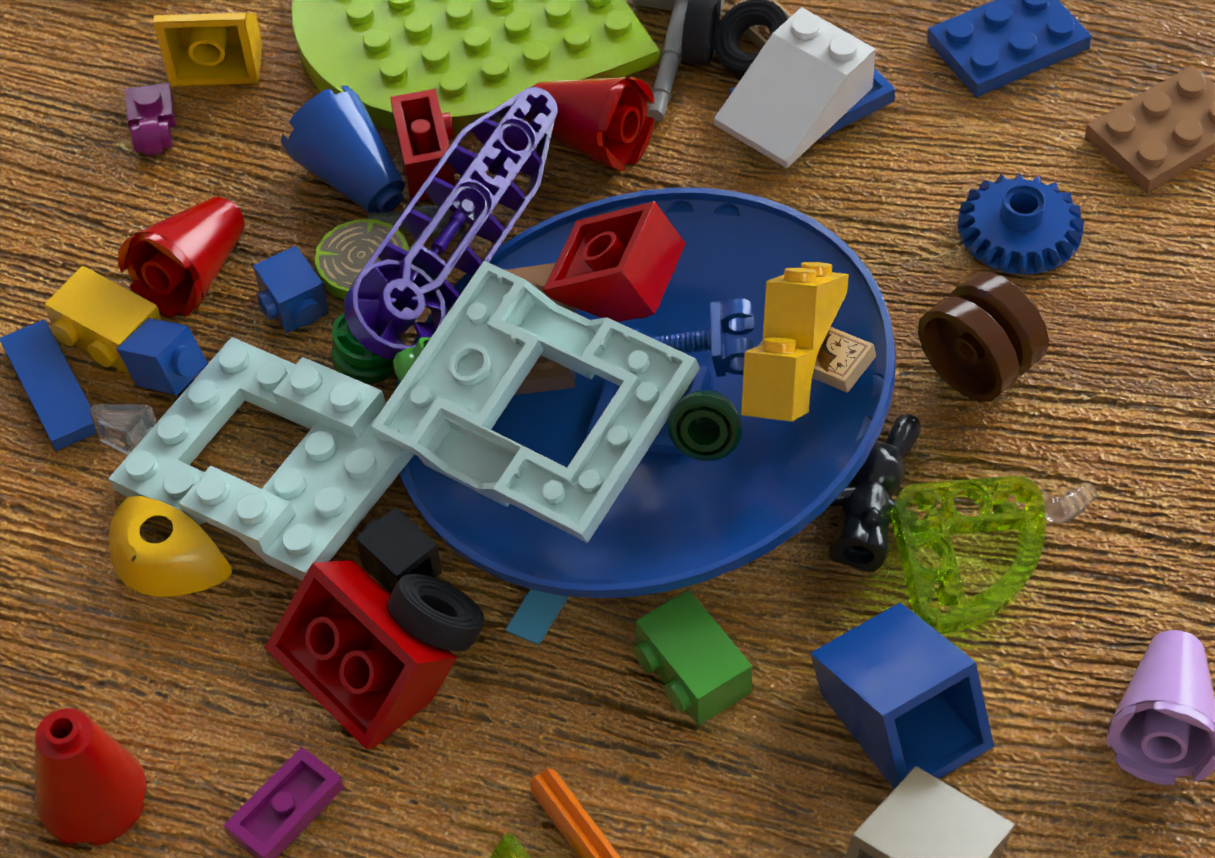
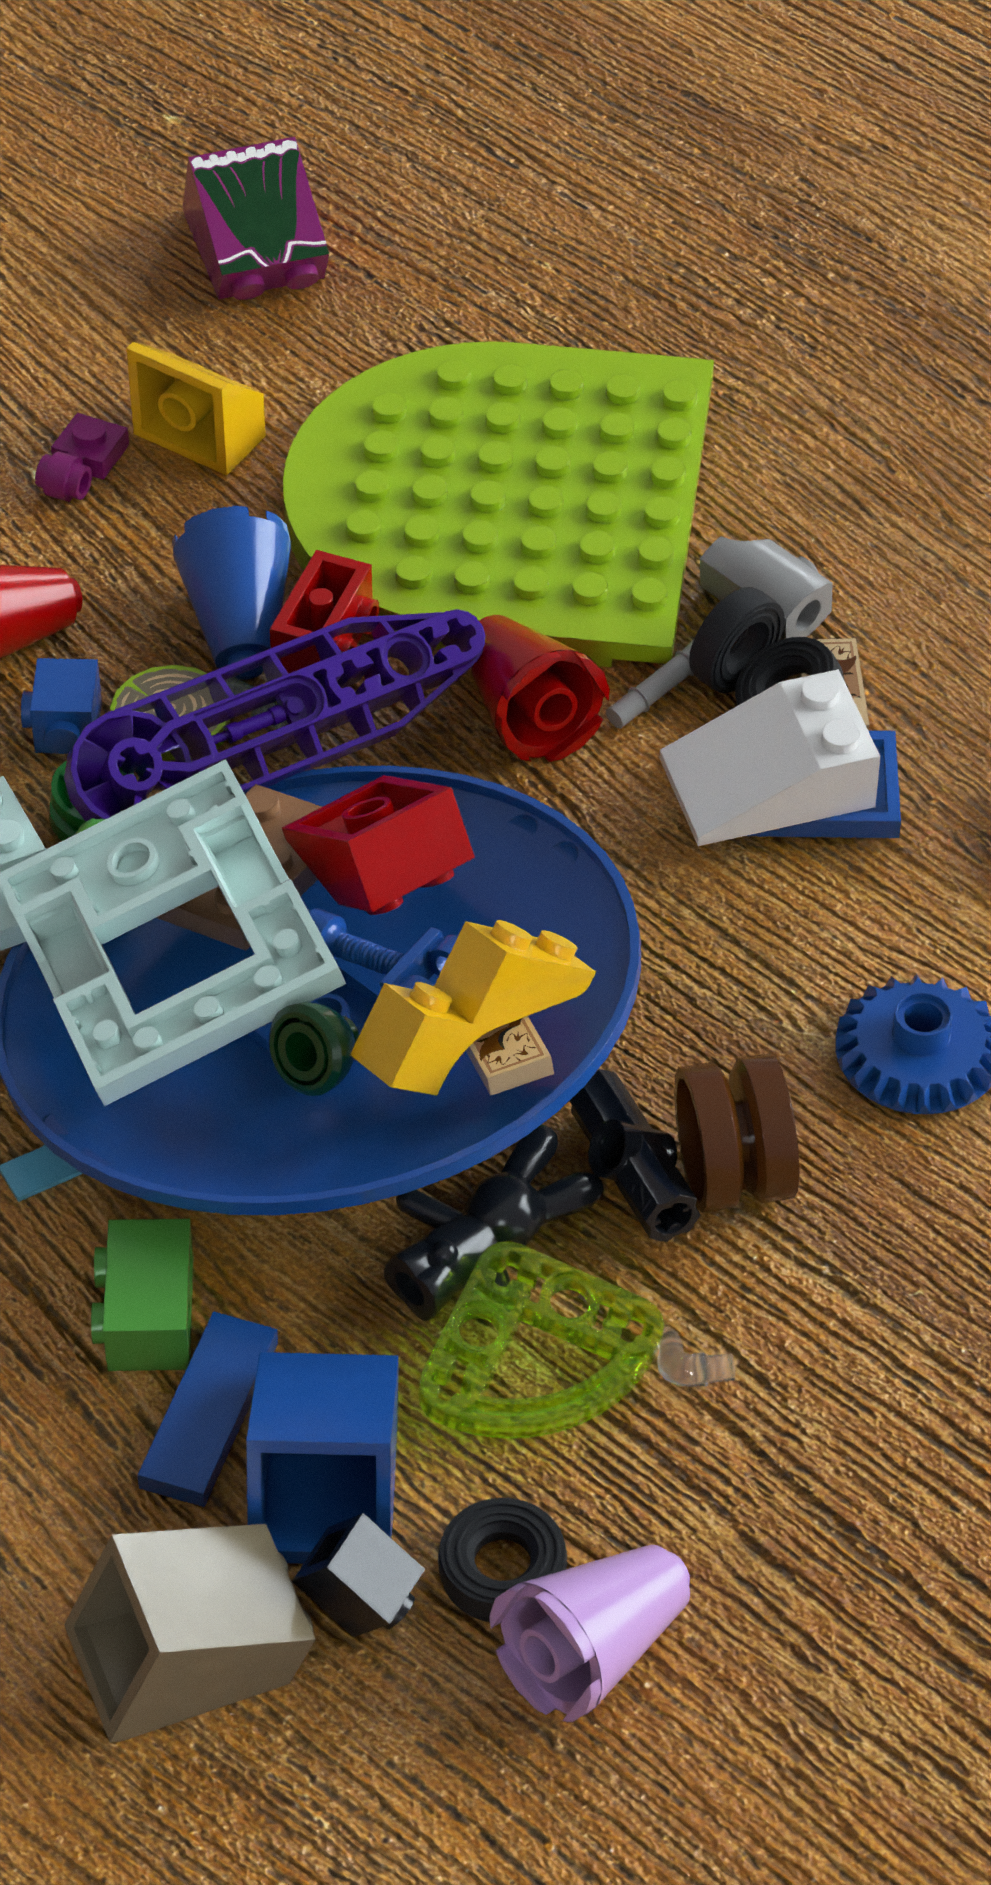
camera: 30 degrees right, 5 degrees down
none -> blue tile [137,1311,278,1507]
none -> brick [292,1513,425,1637]
none -> black tyre [438,1498,567,1624]
none -> black piece [570,1069,701,1242]

